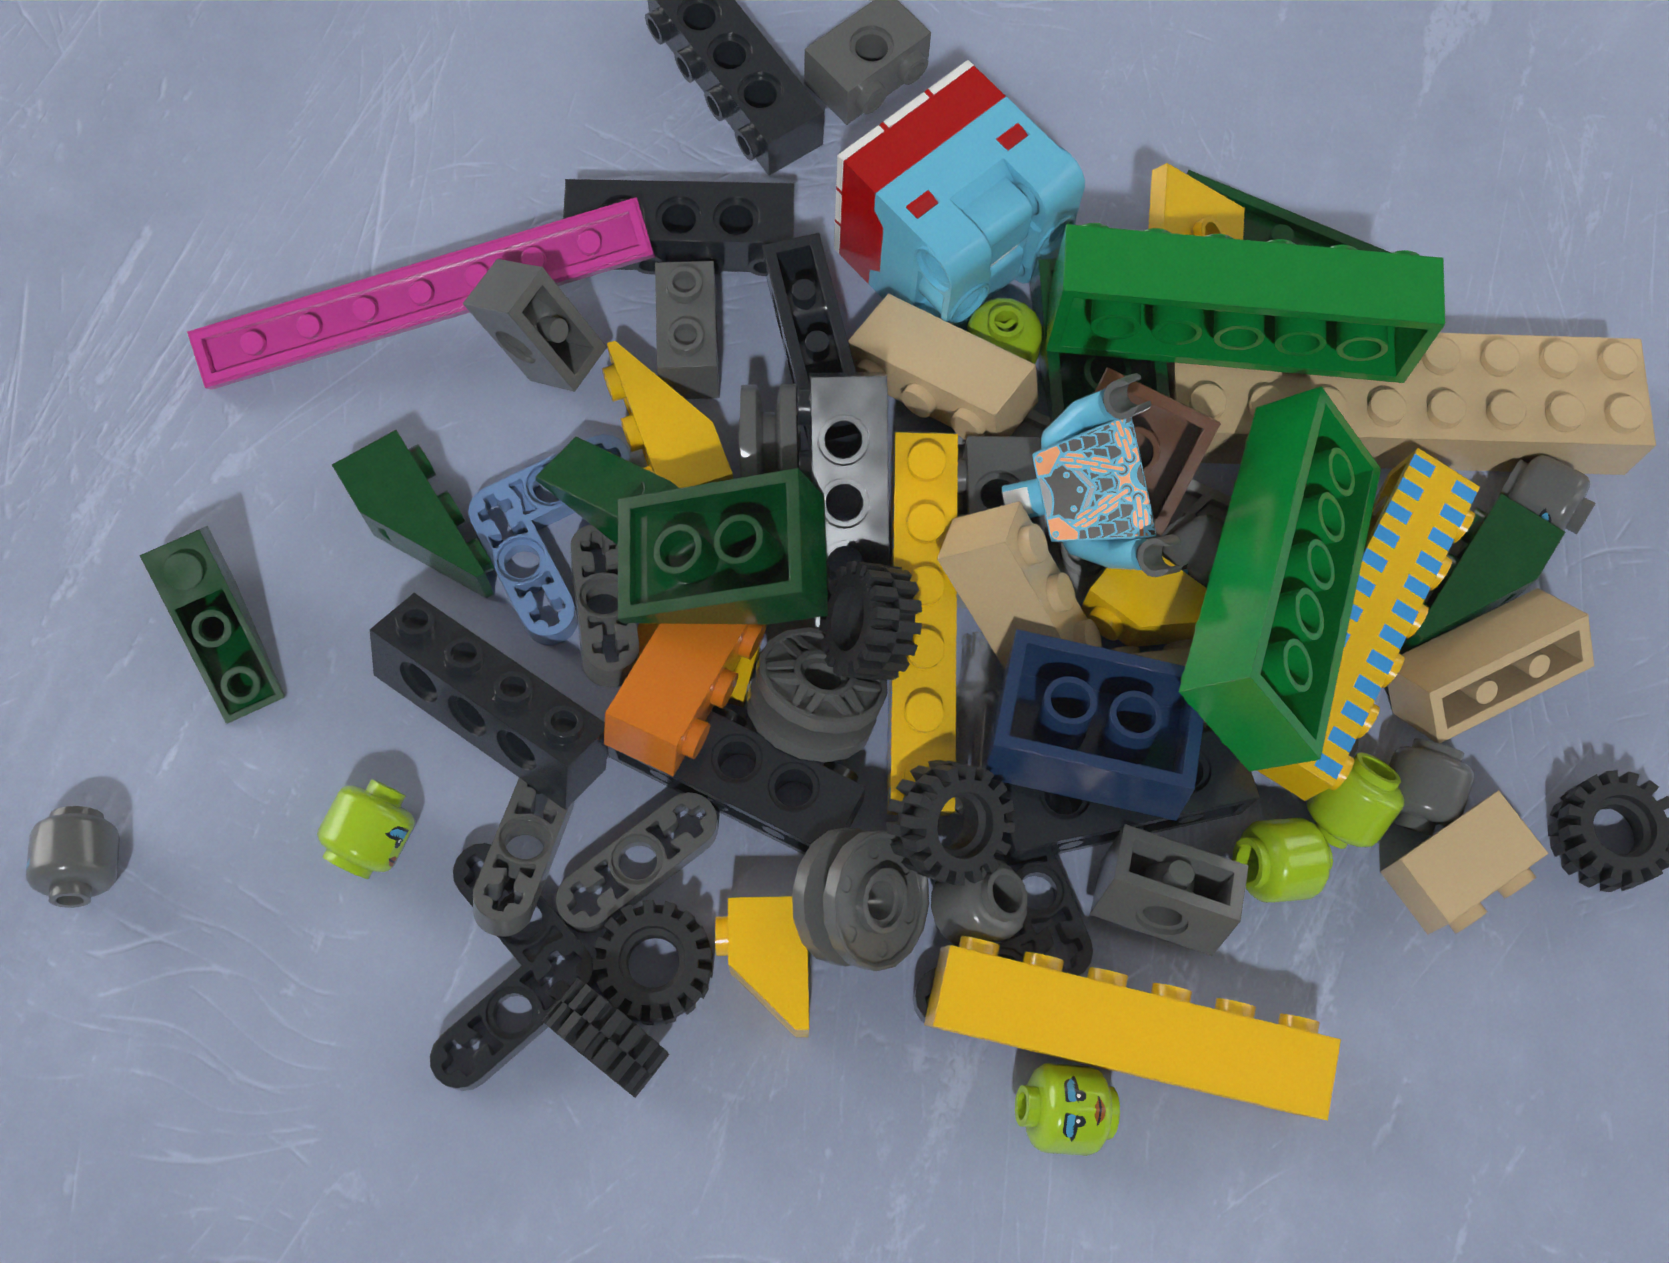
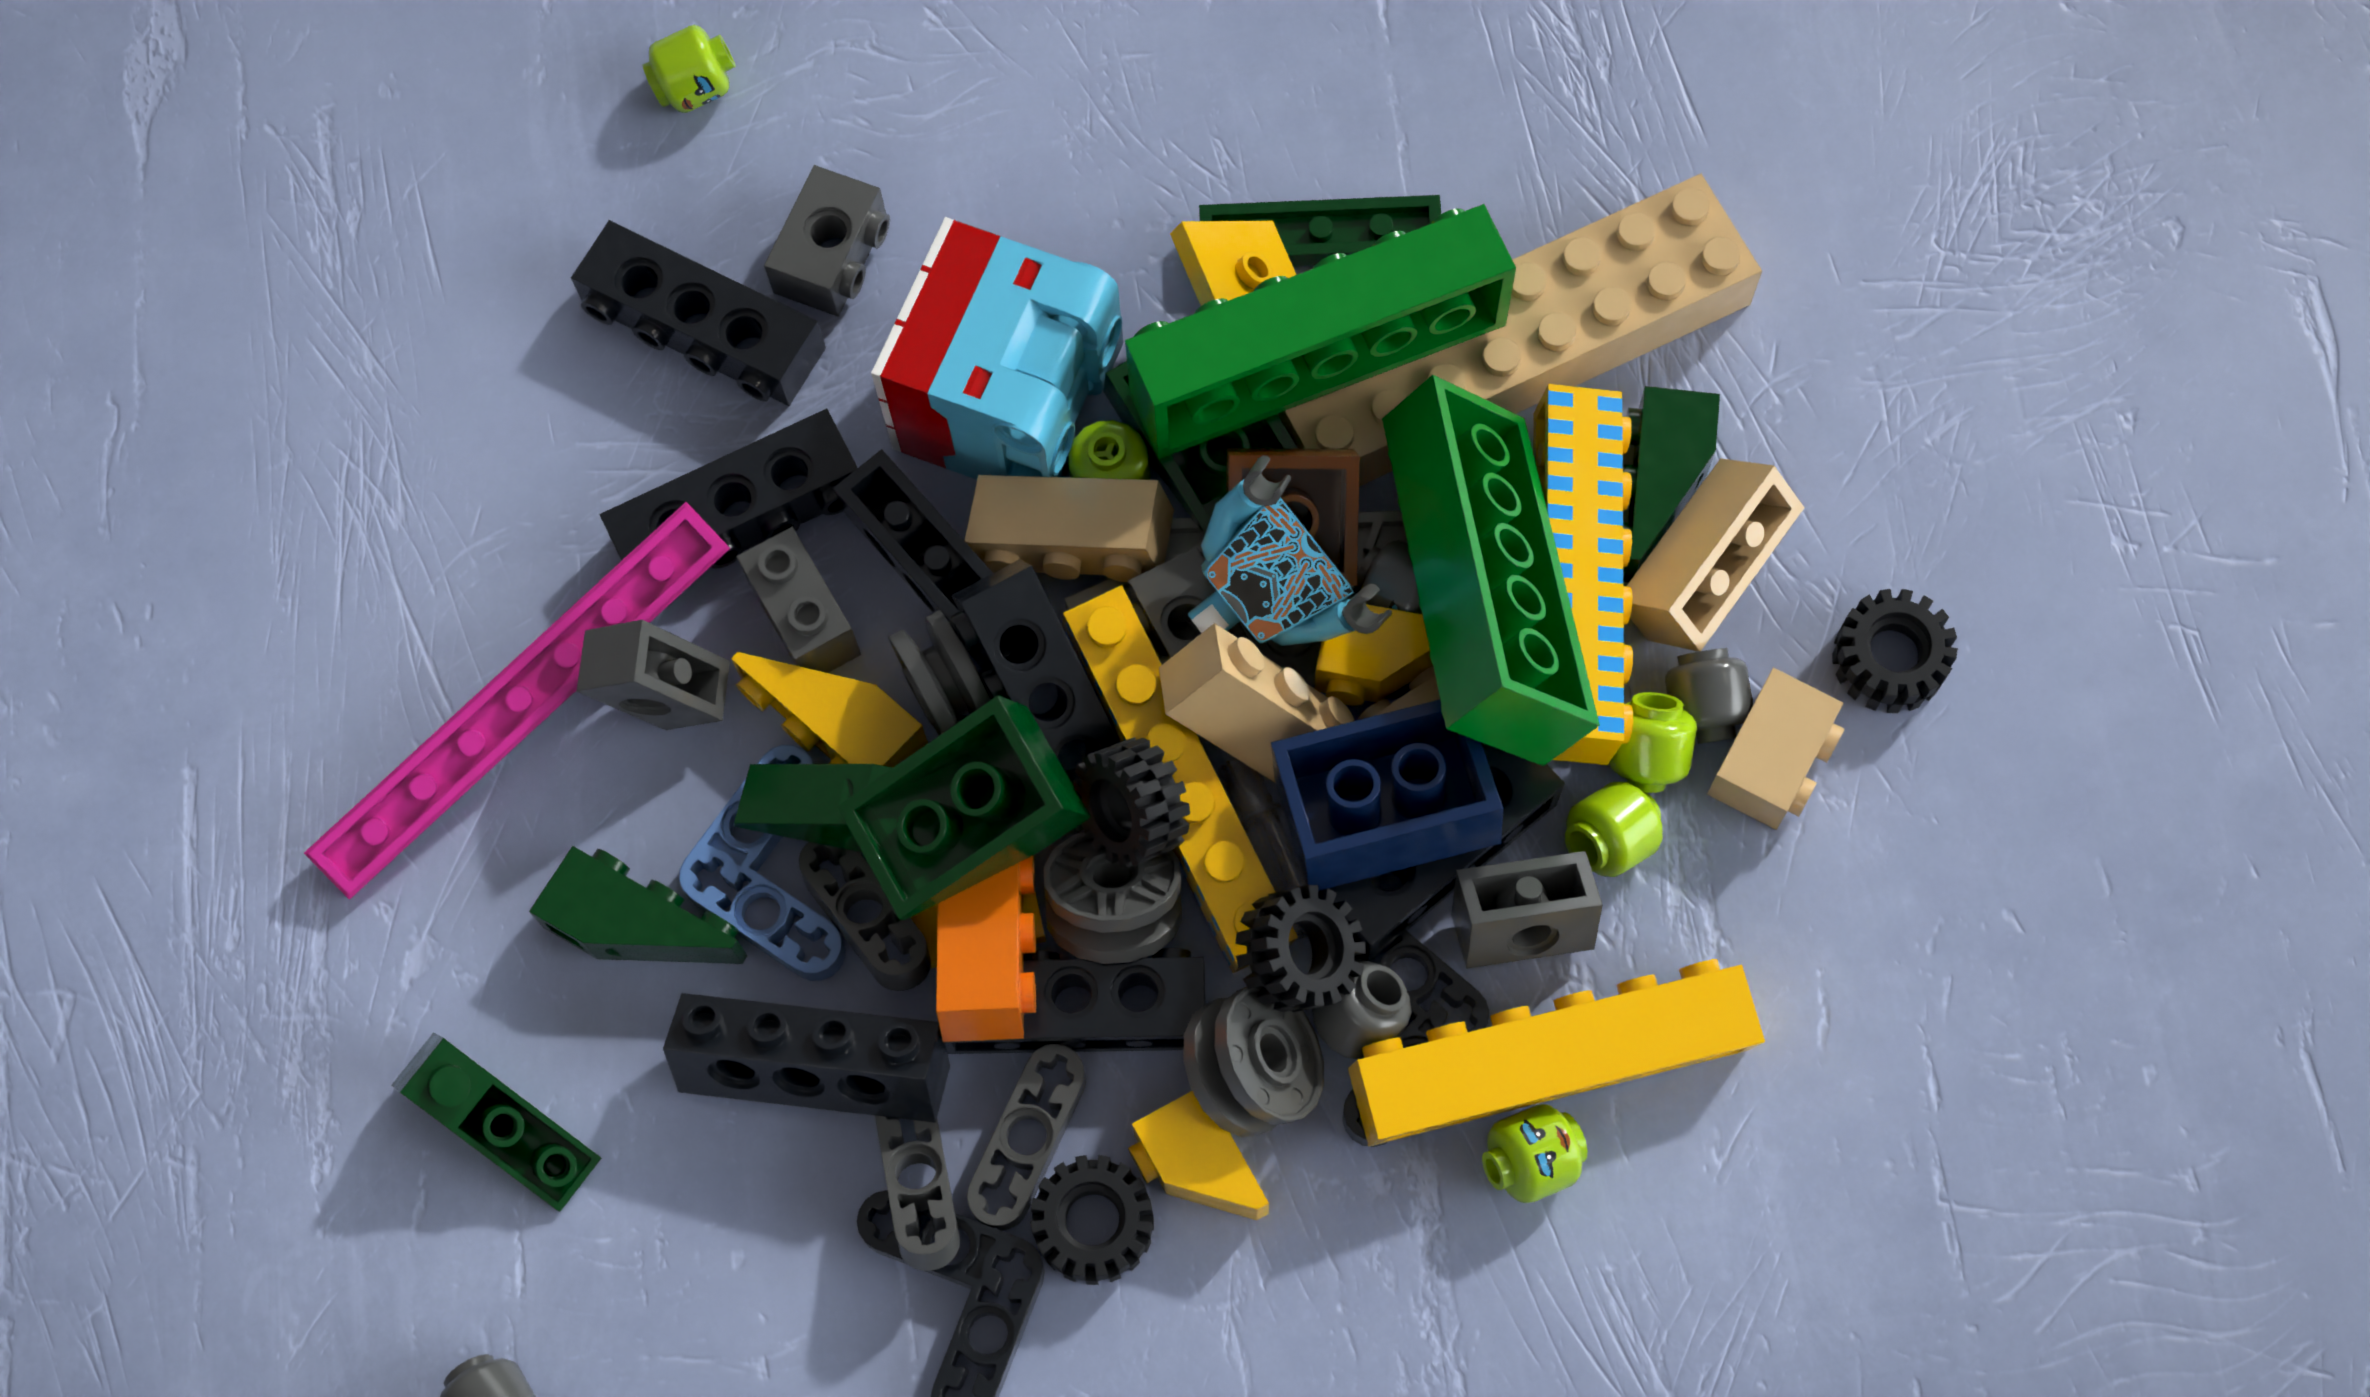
camera: 20 degrees left, 0 degrees up
lime head [317,779,415,879] -> none
black tyre [542,978,670,1098] -> none
dark grey head [1498,455,1596,535] -> none

